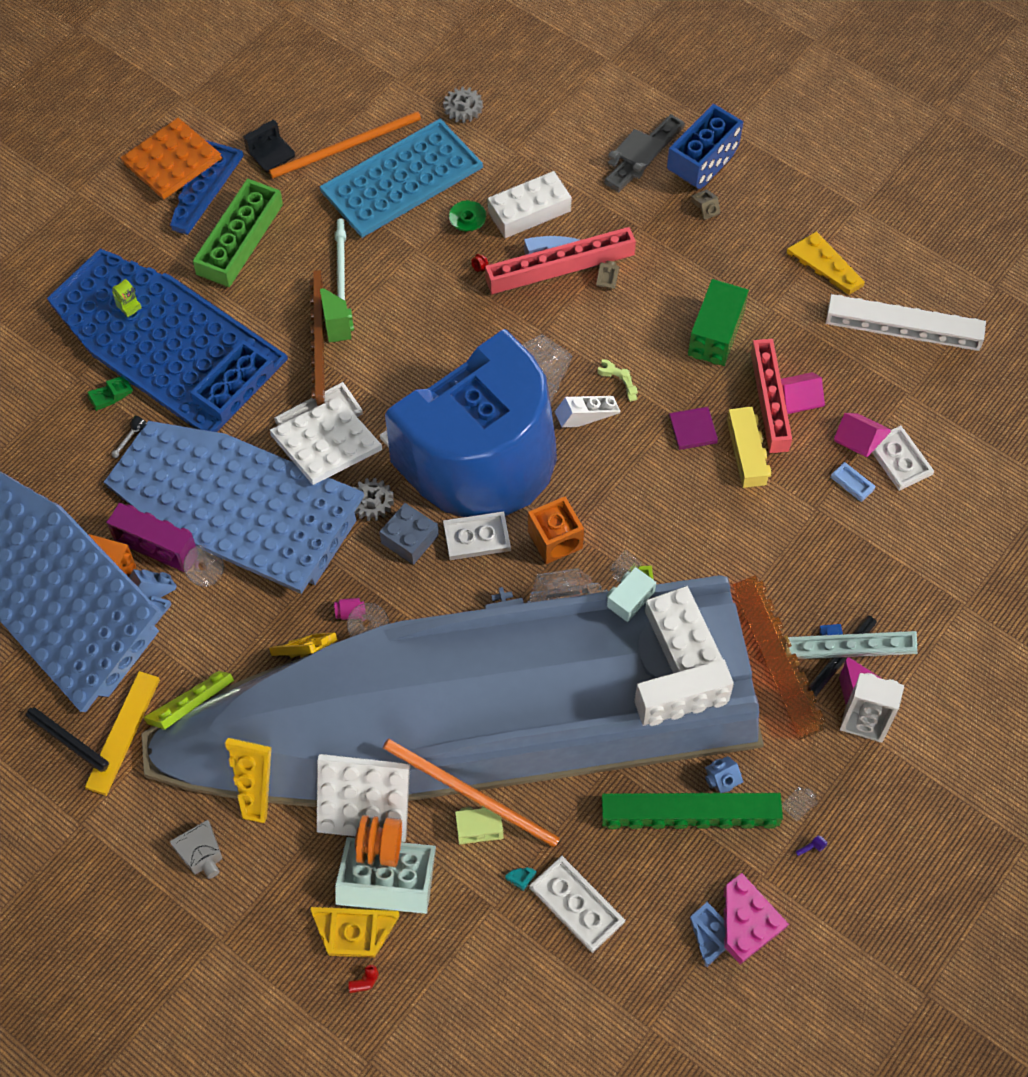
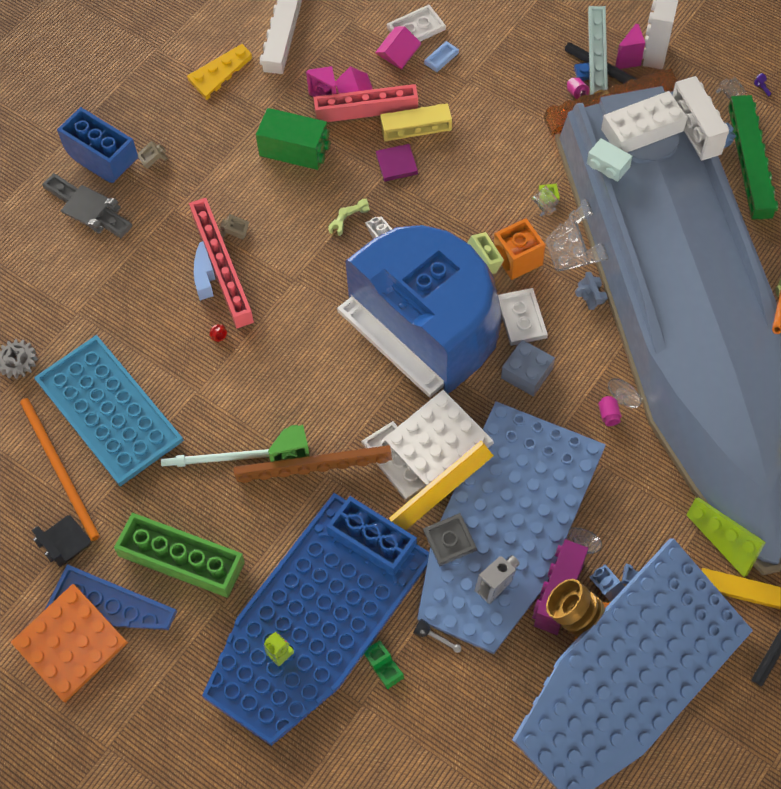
camera: 90 degrees left, 0 degrees up
yellow wing [269,632,337,658] -> none
light grey gear [353,478,394,521] -> none
green dish [449,200,486,232] -> none
white brick [488,171,571,238] -> none
clear wing [522,334,572,404] -> none
none -> dark pink slope [306,66,337,97]
none -> yellow tile [389,441,494,531]
none -> dark grey tile [423,513,477,567]
none -> yellowish green brick [468,232,504,274]
none -> light grey torso [474,555,520,604]
none -> pearl gold wheel [546,579,605,637]
none -> dark pink brick [567,78,589,100]

